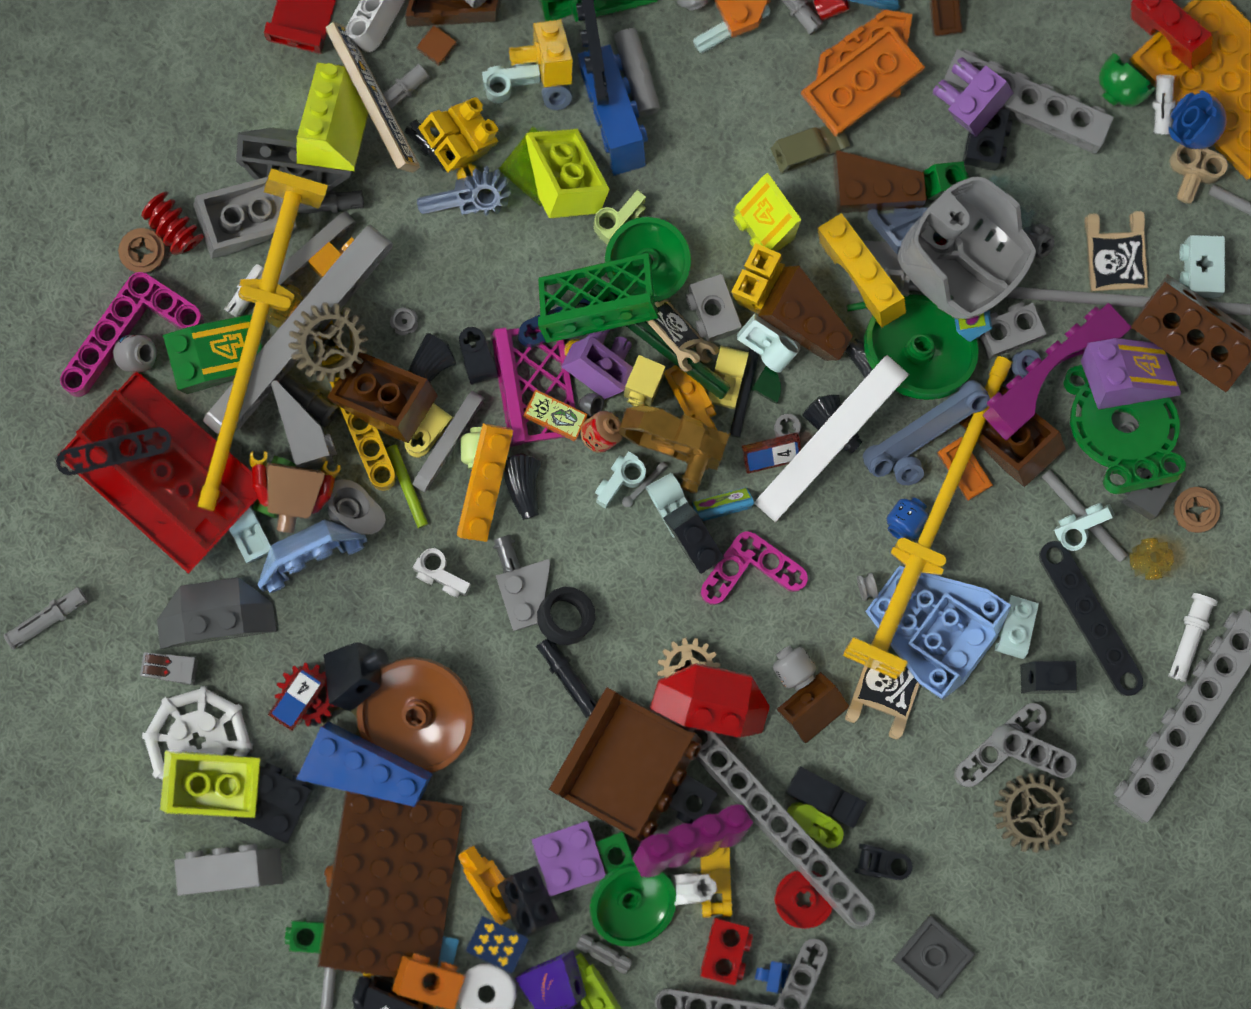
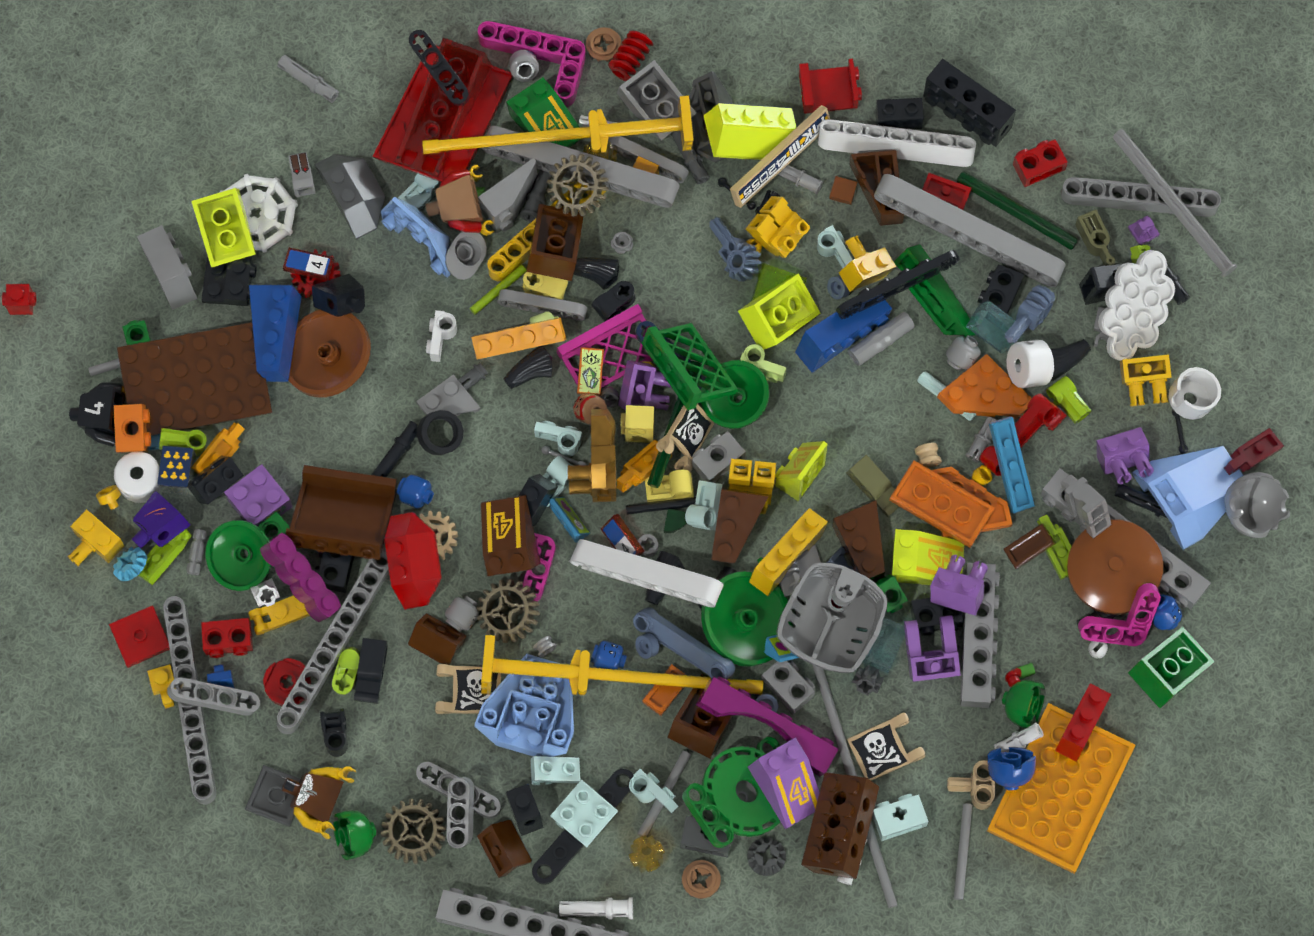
camera: 80 degrees right, 10 degrees down
none -> lime piece [159,428,207,457]
none -> torso [282,766,356,839]
none -> green cylinder [333,810,376,860]
none -> blue head [397,475,434,509]
none -> dark tan gear [476,579,540,643]
none -> reddish brown panel [477,820,532,878]
none -> reddish brown slope [481,495,541,576]
none -> light aqua hinge [550,780,618,848]
none -> black hinge [718,177,756,210]
none -> dark grey gear [747,837,786,876]
none -> neon yellow slope [891,529,964,585]
none -> medium lavender brick [904,615,961,682]
none -> tan wheel [915,443,942,468]
none -> yellow hinge [972,465,992,486]
none -> arm [1005,663,1035,687]

